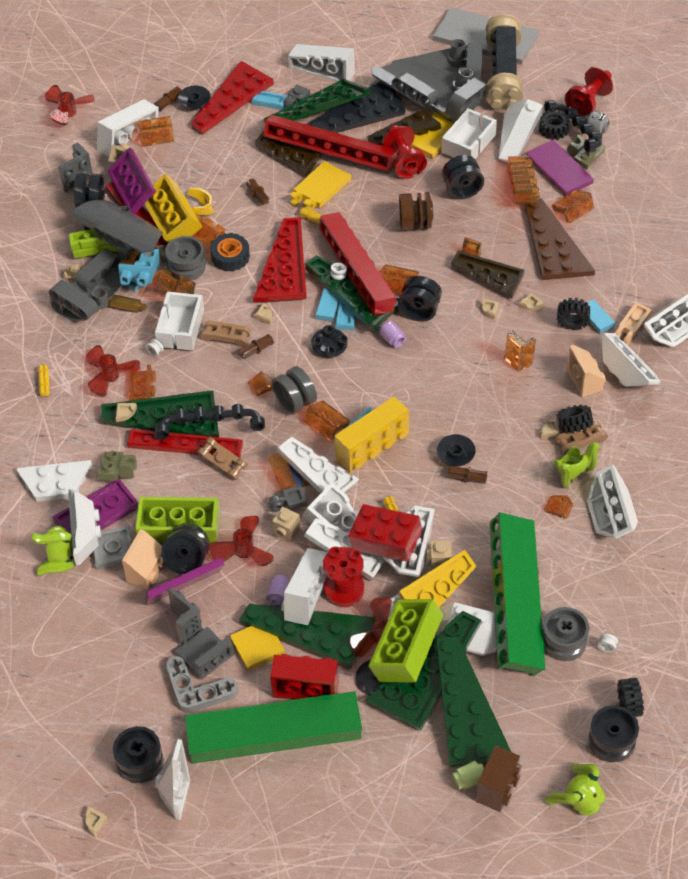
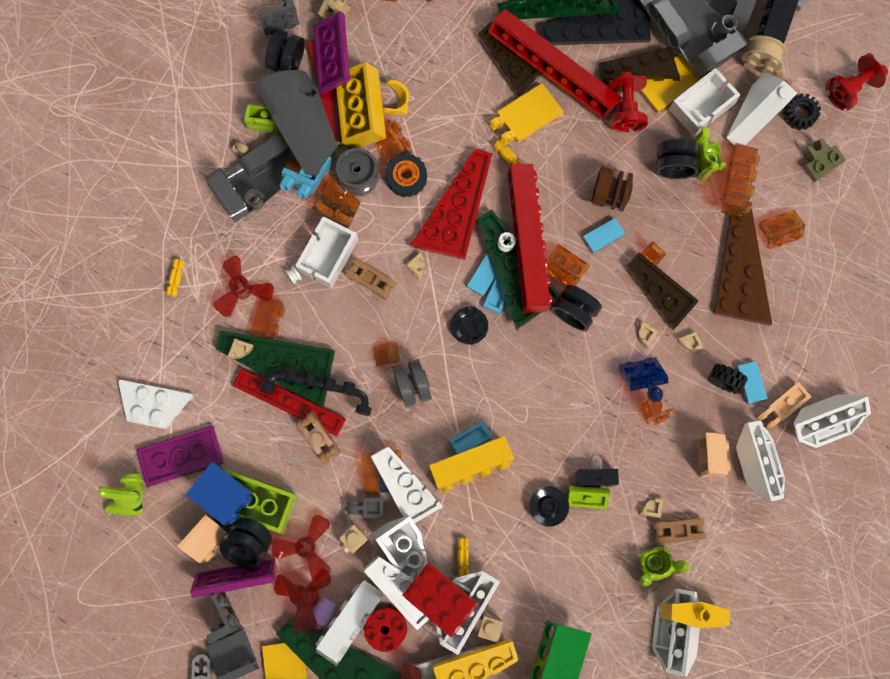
camera: 15 degrees right, 25 degrees up
white wedge [68,489,101,565] -> none
light grey tile [93,526,133,570] -> none
olive plate [97,451,137,481] -> none
pearl gold cylinder [110,295,147,312] -> none
reddish brown axle [239,334,274,359] -> none
reddish brown axle [246,178,269,205] -> none
clear orange bracket [304,400,350,441] -> none
lavender brick [380,321,406,348] -> none
reddish brown axle [448,466,488,483] -> none
magenta tile [526,140,594,196] -> none
black bar [544,100,602,153] -> none
clear orange slope [544,495,573,519] -> none
black tyre [557,405,594,433] -> none
light grey head [585,111,610,133] -> none
none -> blue brick [186,462,254,526]
none -> clear red piece [274,568,331,632]
none -> lime plate [568,486,610,509]
none -> black piece [576,456,619,487]
none -> medium azure tile [583,218,625,254]
none -> clear blue plate [618,357,669,402]
none -> yellow piece [659,602,730,628]
none -> lime hair [693,127,727,180]

